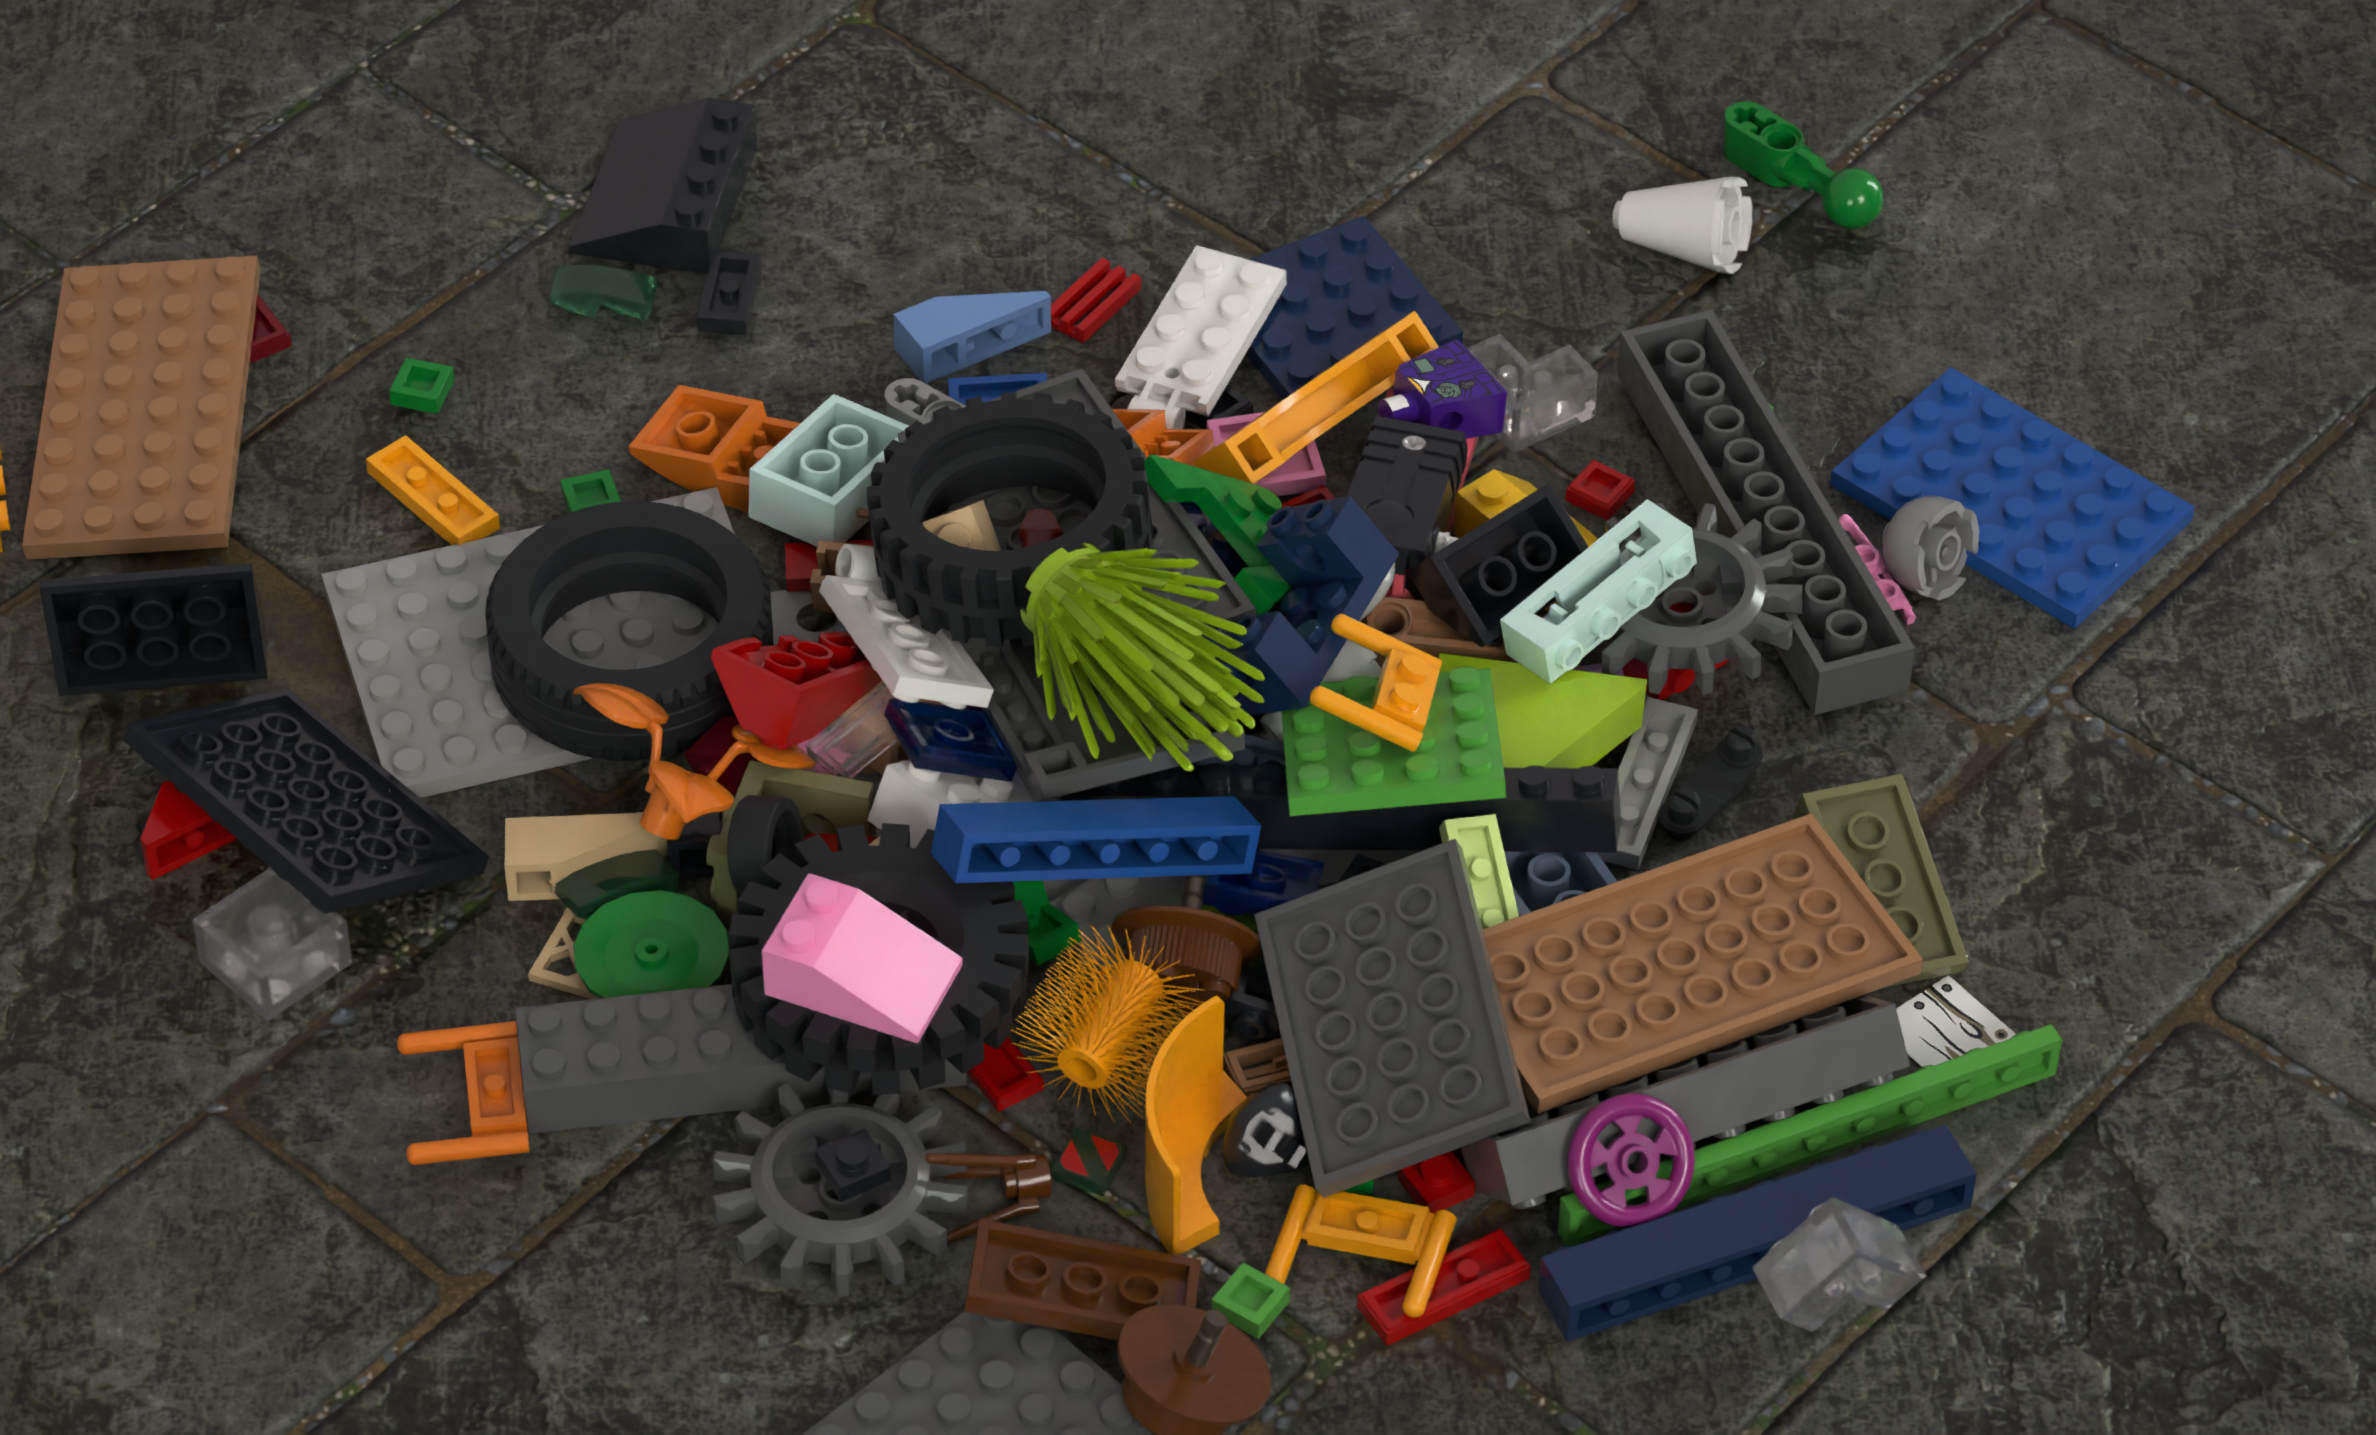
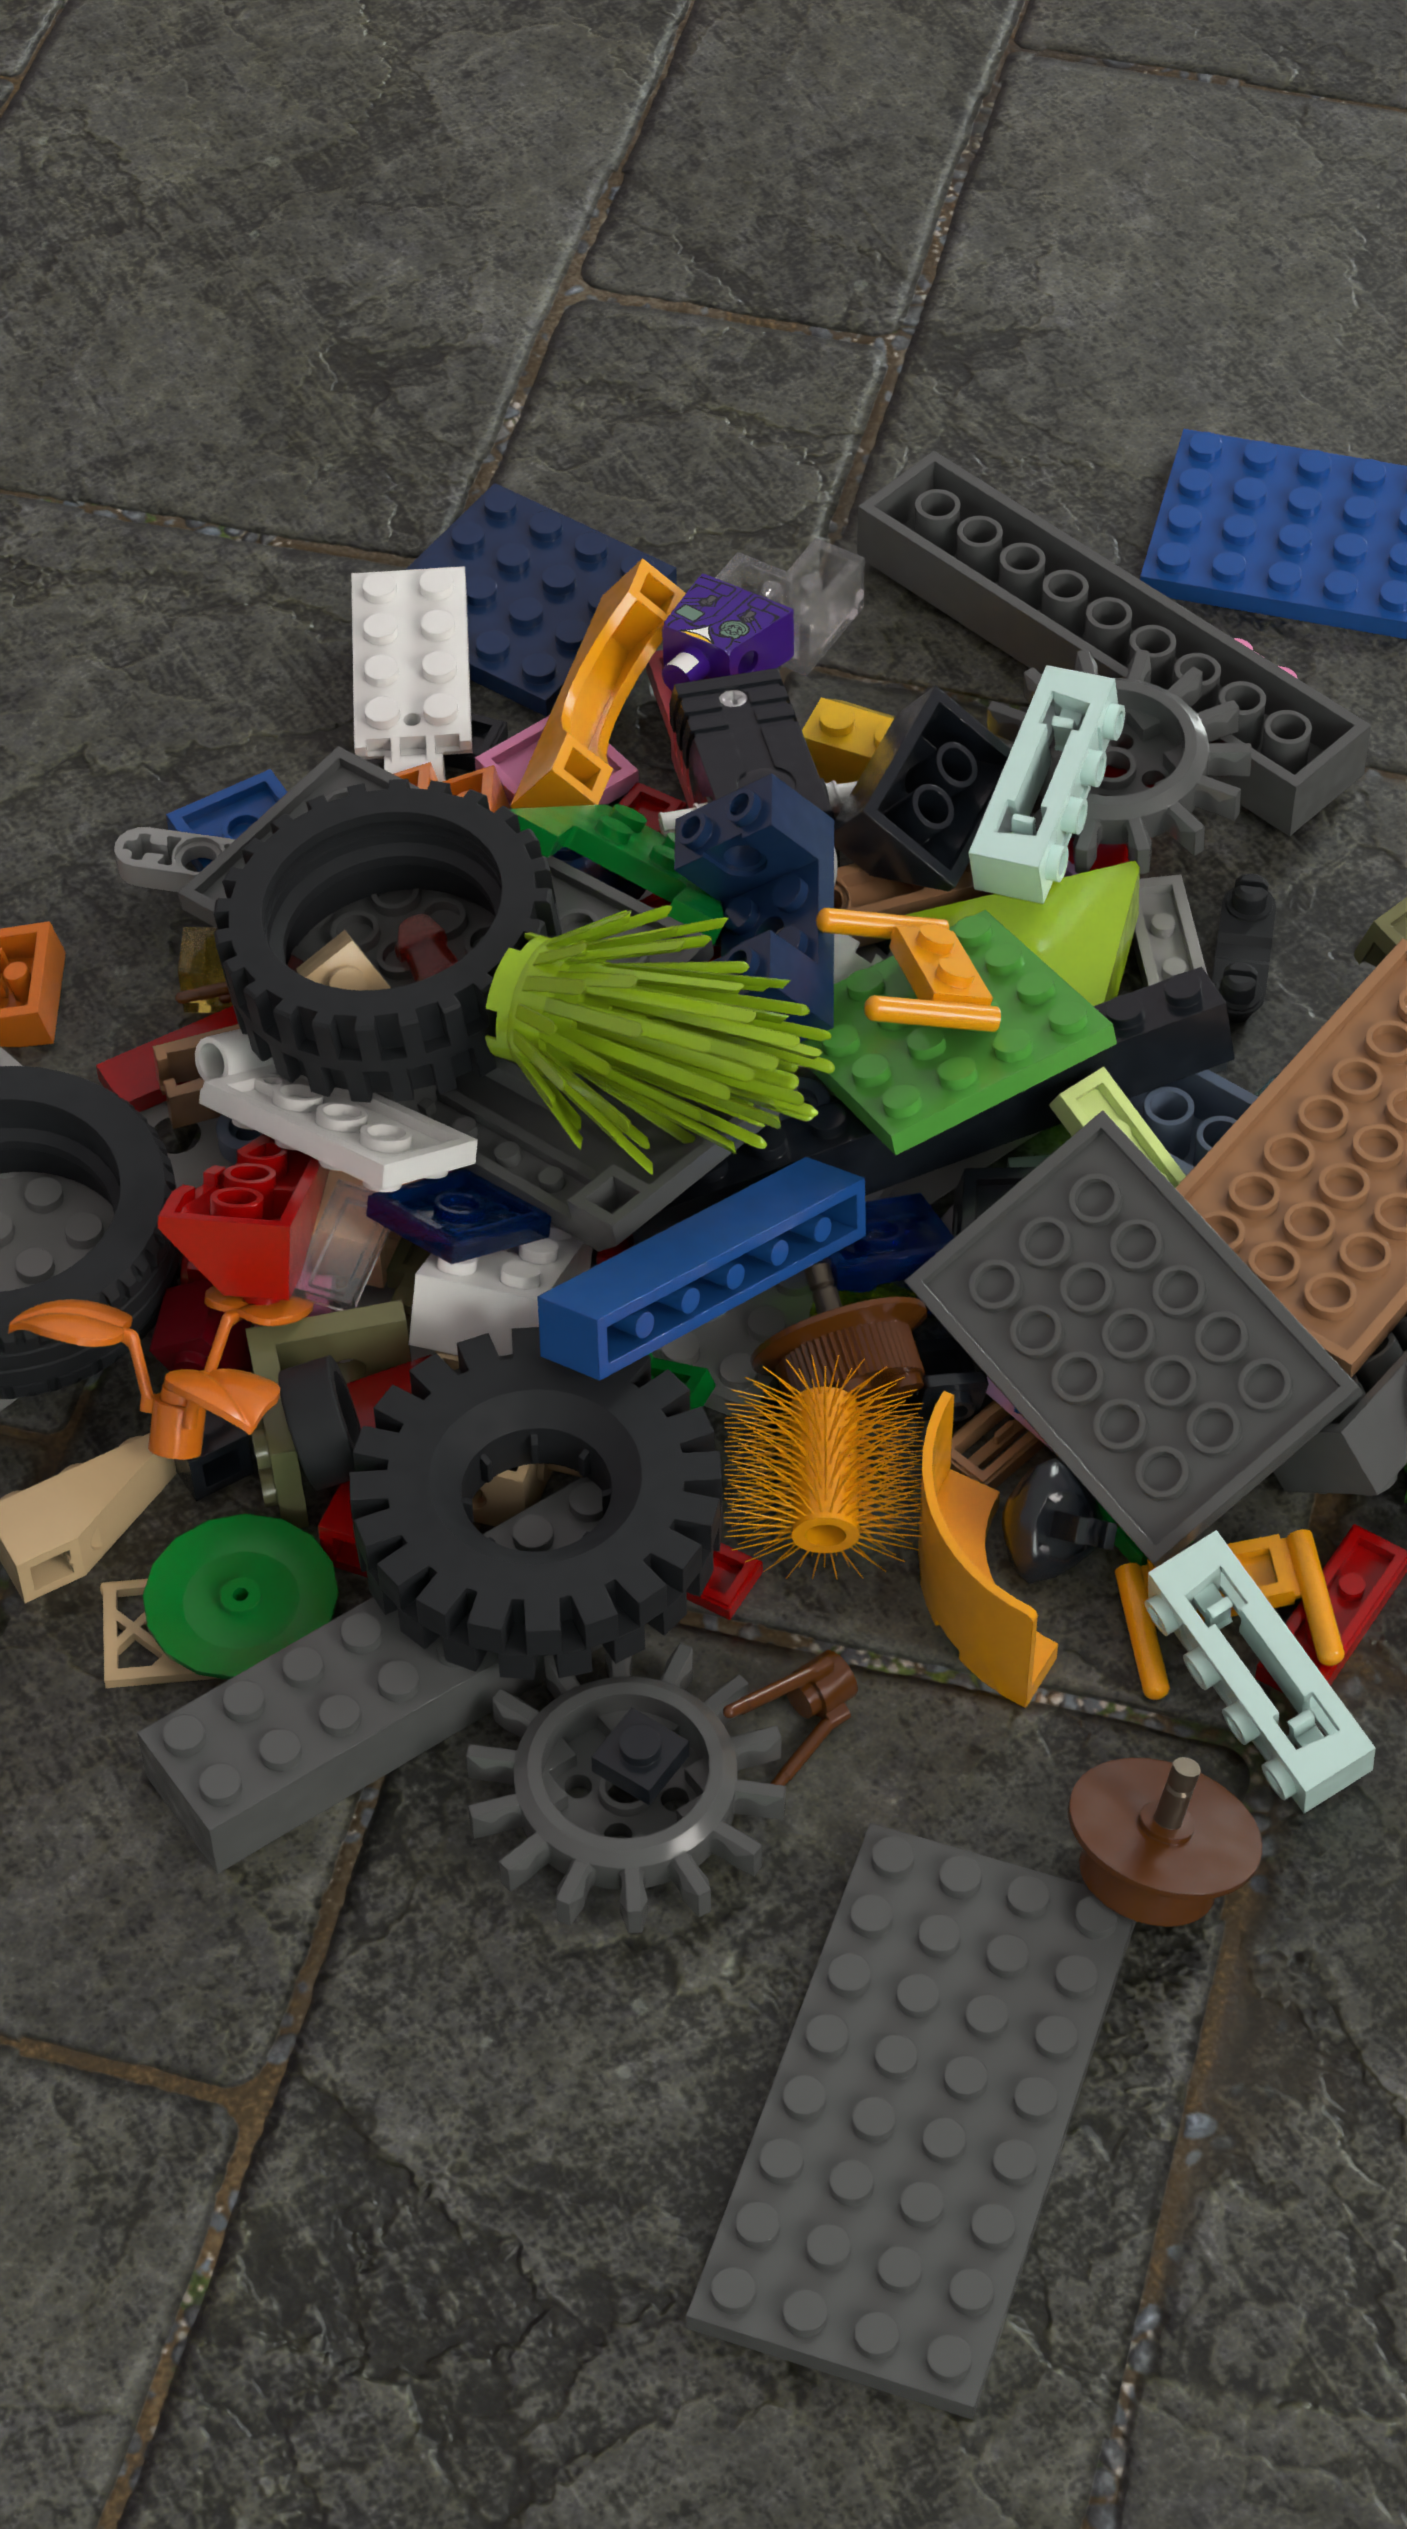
camera: 25 degrees left, 5 degrees up
orange plate [397,1021,530,1165] -> none
slope [554,849,680,920] -> none
light aqua brick [748,394,909,547] -> none
bright pink slope [762,873,963,1044] -> none
medium blue slope [893,291,1051,384] -> none
reddish brown plate [964,1218,1201,1340] -> none
red tile [1051,257,1141,343] -> none
clear green tile [1053,1127,1127,1197] -> none
bright green plate [1211,1263,1290,1339] -> none
red plate [1398,1151,1475,1213] -> none
red tile [1565,460,1635,521] -> none
white cone [1613,177,1752,274] -> none
green beam [1723,101,1884,229] -> none
light grey cylinder [1882,495,1979,600] -> none
none -> light aqua brick [1144,1530,1376,1814]

